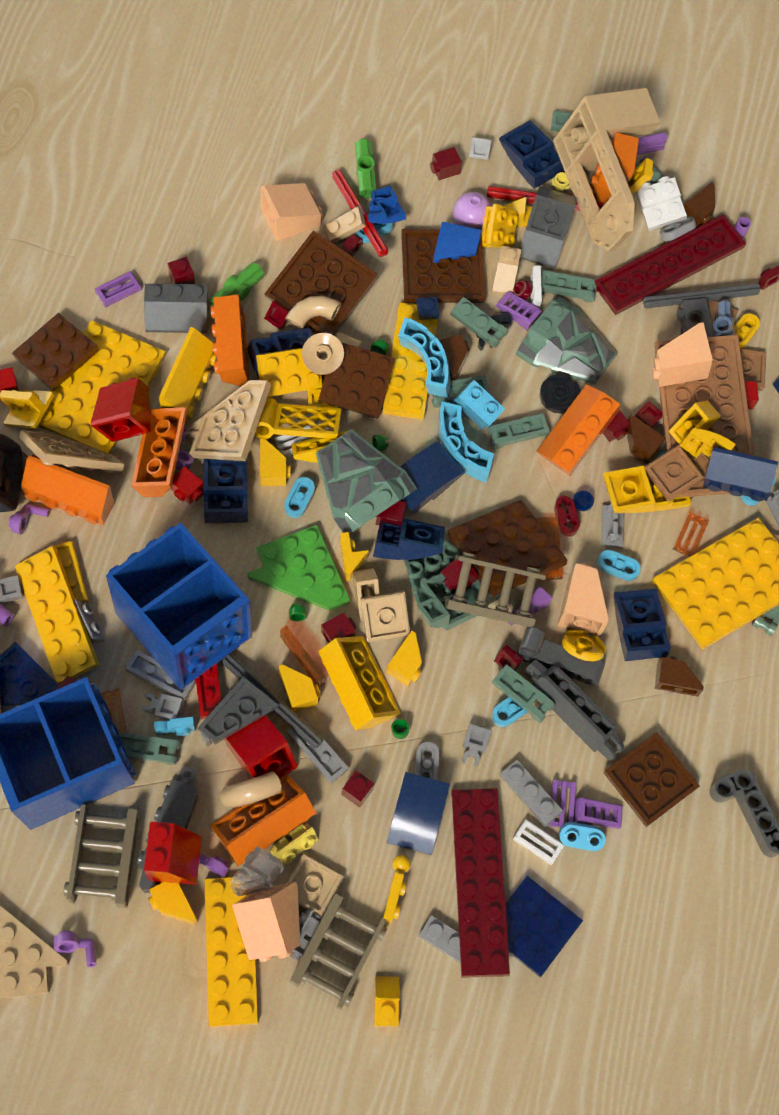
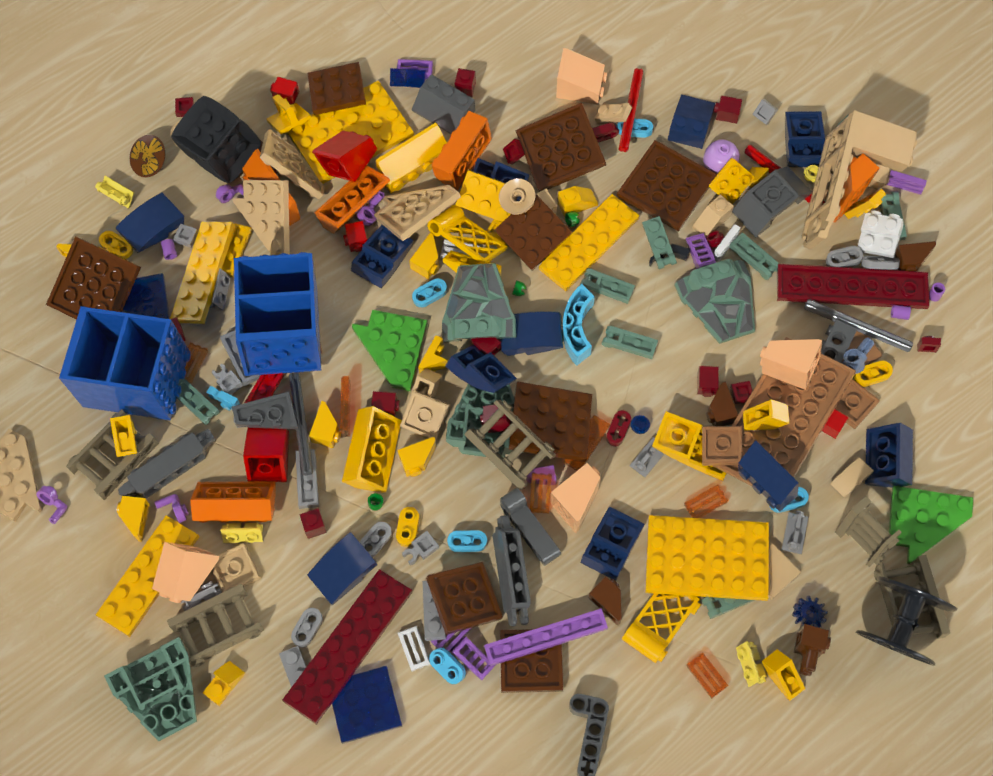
camera: 45 degrees right, 0 degrees up
red slope [144,822,202,885] -> none
bright green piece [209,262,265,306] -> none
tan cylinder [220,771,281,808] -> none
clear slope [230,846,284,897] -> none
tan cylinder [285,296,341,329] -> none
green hinge [289,603,306,622] -> none
bright green piece [355,139,376,198] -> none
blue slope [368,185,406,224] -> none
yellow plate [383,854,411,924] -> none
medium azure brick [398,317,451,398] -> none
dark blue plate [416,297,440,320] -> none
blue slope [433,222,481,263] -> none
reddish brown slope [439,334,469,381] -> none
medium azure piece [451,380,505,430] -> none
sand green plate [492,664,555,723] -> none
dark red plate [494,645,523,671] -> none
orange slope [536,384,620,476] -> none
black tile [539,374,581,414] -> none
yellow tile [562,629,606,661] -> none
medium azure plate [597,550,641,581] -> none
yellow slope [680,428,736,458] -> none
none -> sand green wedge [104,637,197,741]
none -> yellow slope [110,415,138,457]
none -> tan wing [233,180,290,255]
none -> light grey plate [291,608,323,647]
none -> clear blue slope [390,68,426,88]
none -> yellow plate [396,507,420,547]
none -> reddish brown plate [426,562,503,635]
none -> medium lavender plate [484,609,608,666]
none -> clear orange tile [529,472,552,514]
none -> yellow slope [557,186,598,217]
none -> yellow piece [622,594,701,663]
none -> dark blue slope [668,94,715,149]
none -> light grey plate [826,246,863,268]
none -> medium lavender hinge [891,305,911,320]

